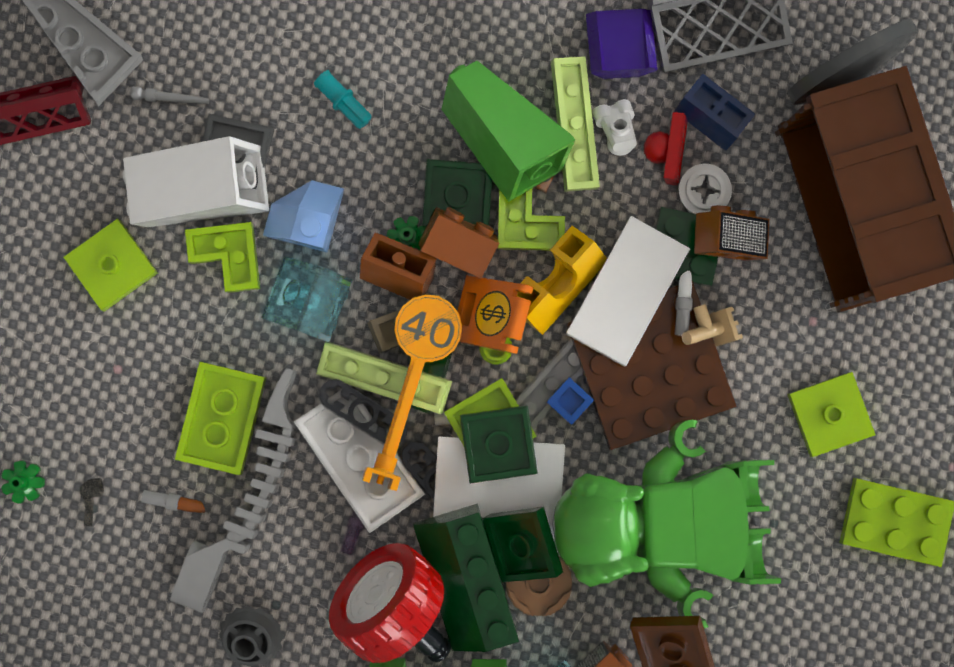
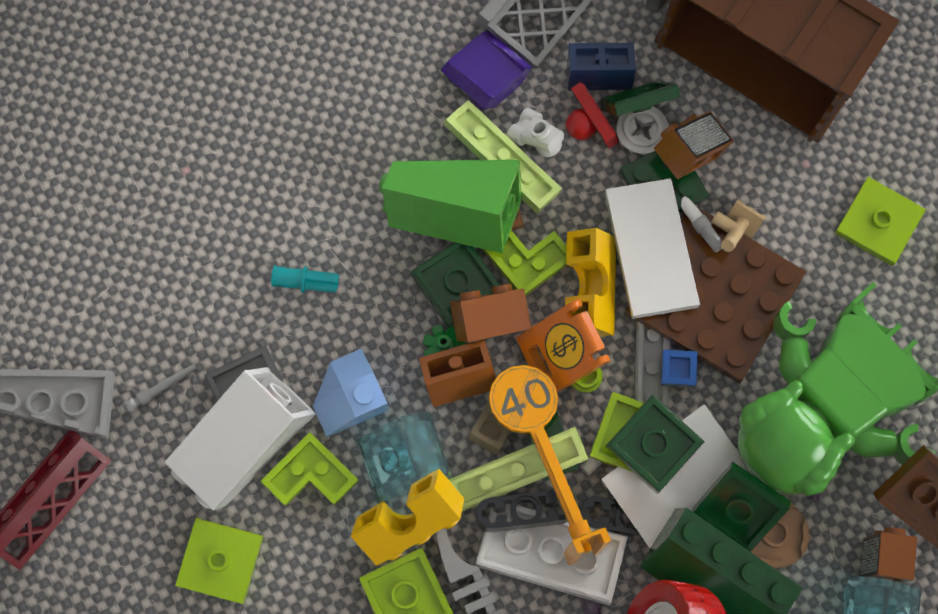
camera: 45 degrees left, 10 degrees down
none -> yellow arch [351,469,464,566]
none -> dark green plate [599,80,681,116]

